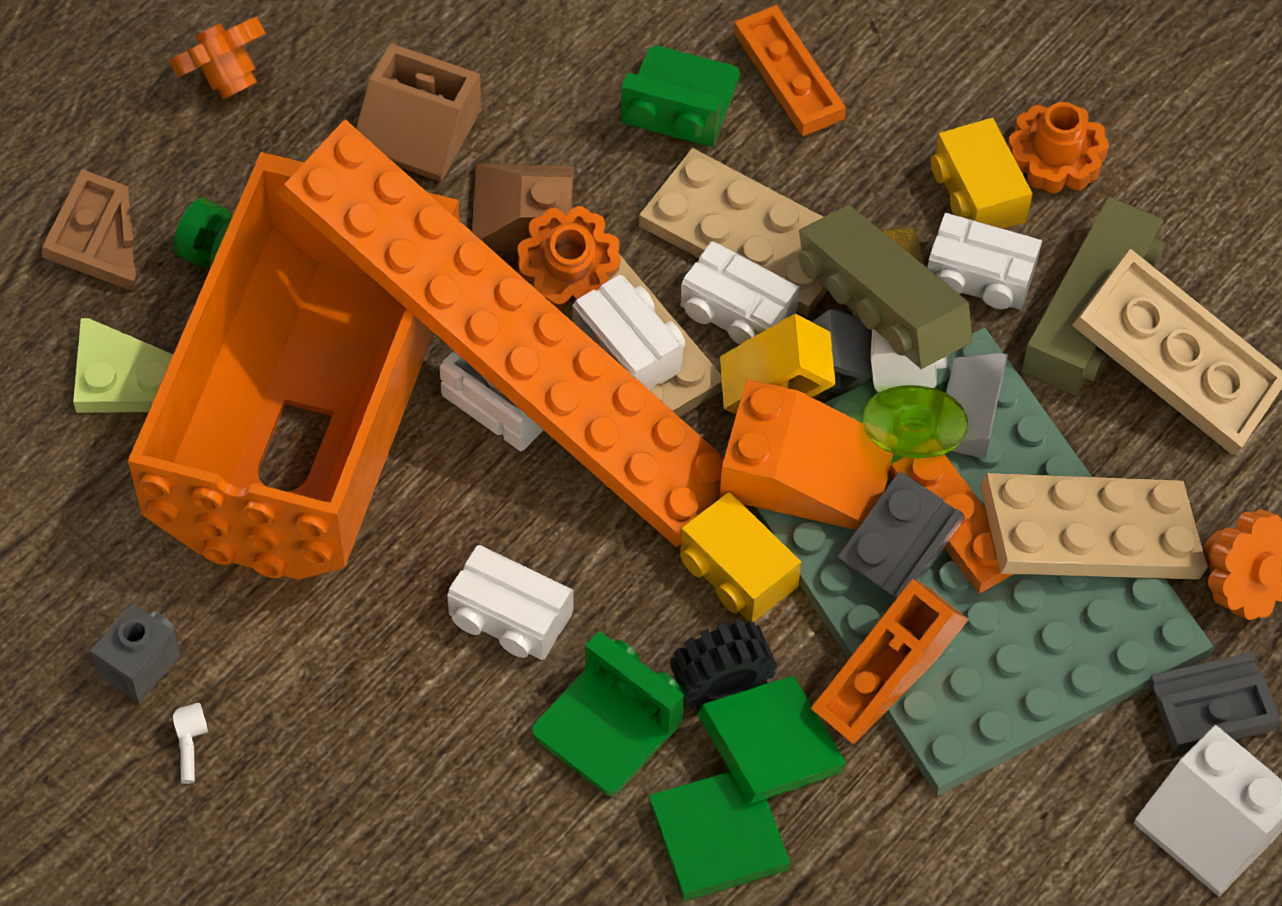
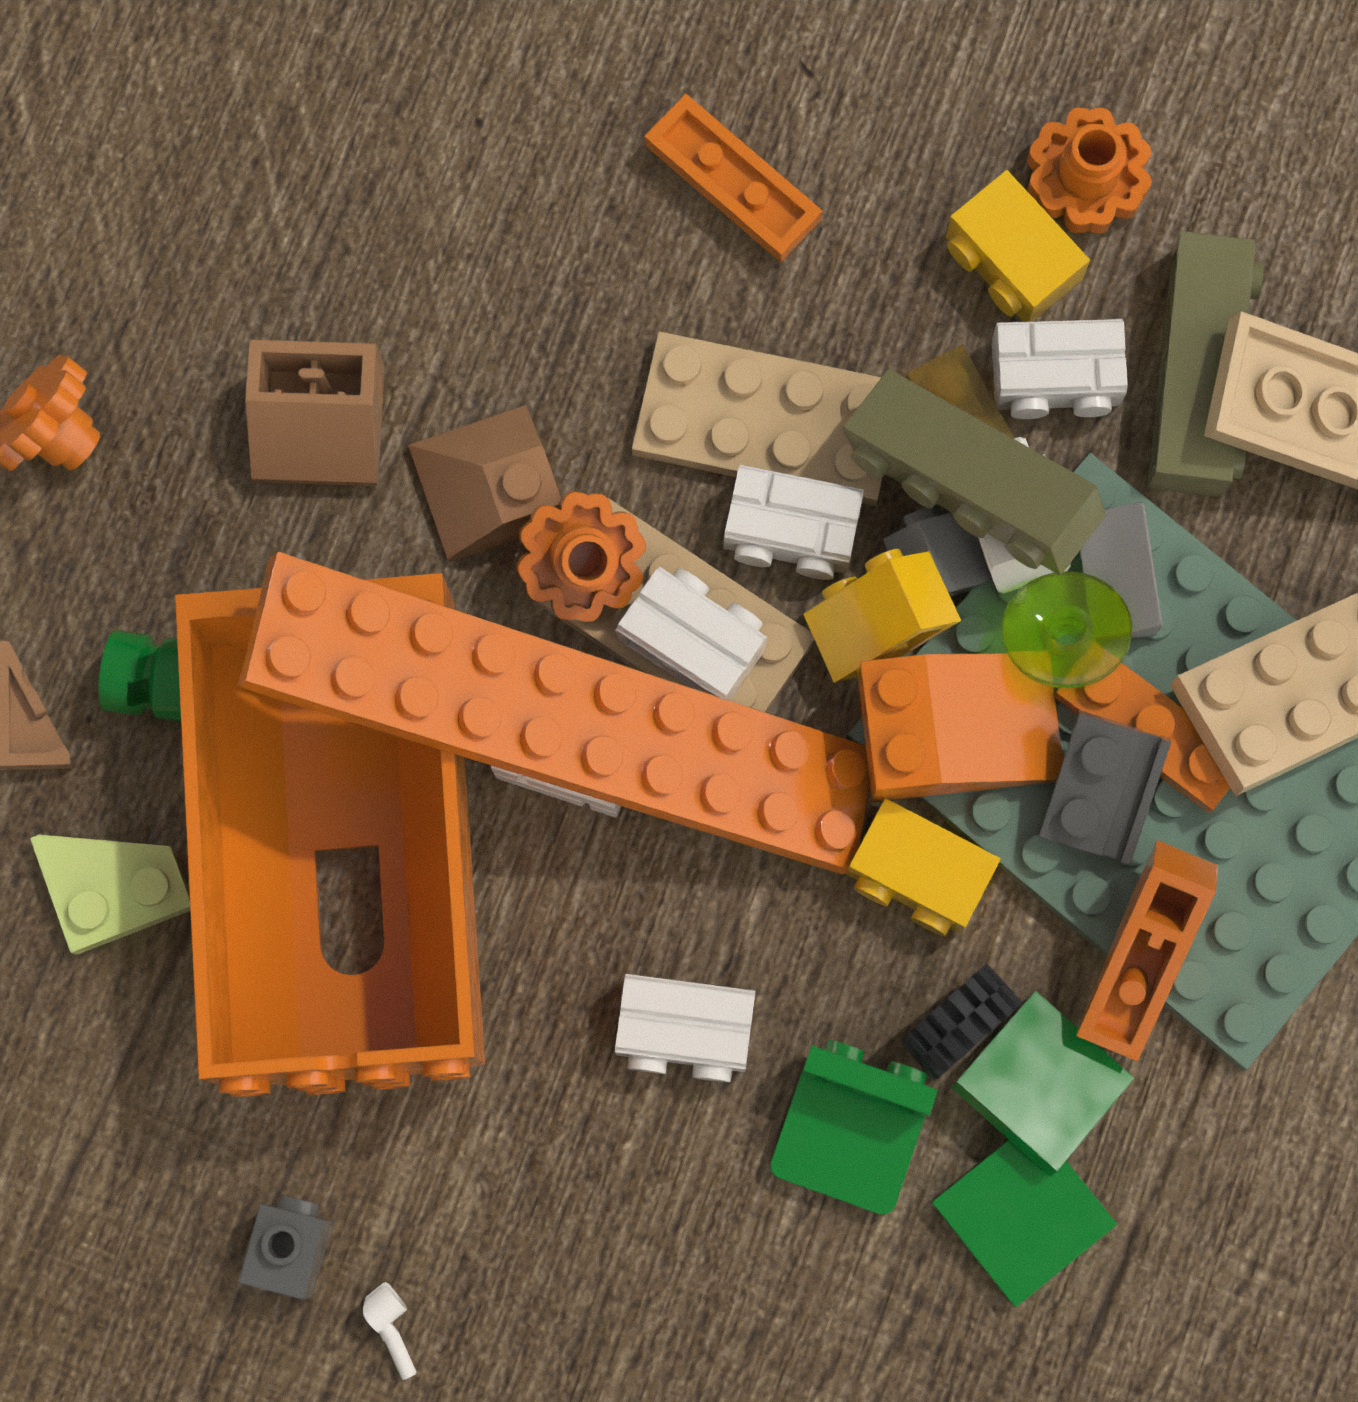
camera: 15 degrees left, 20 degrees up
green bracket [621,46,740,147] -> none

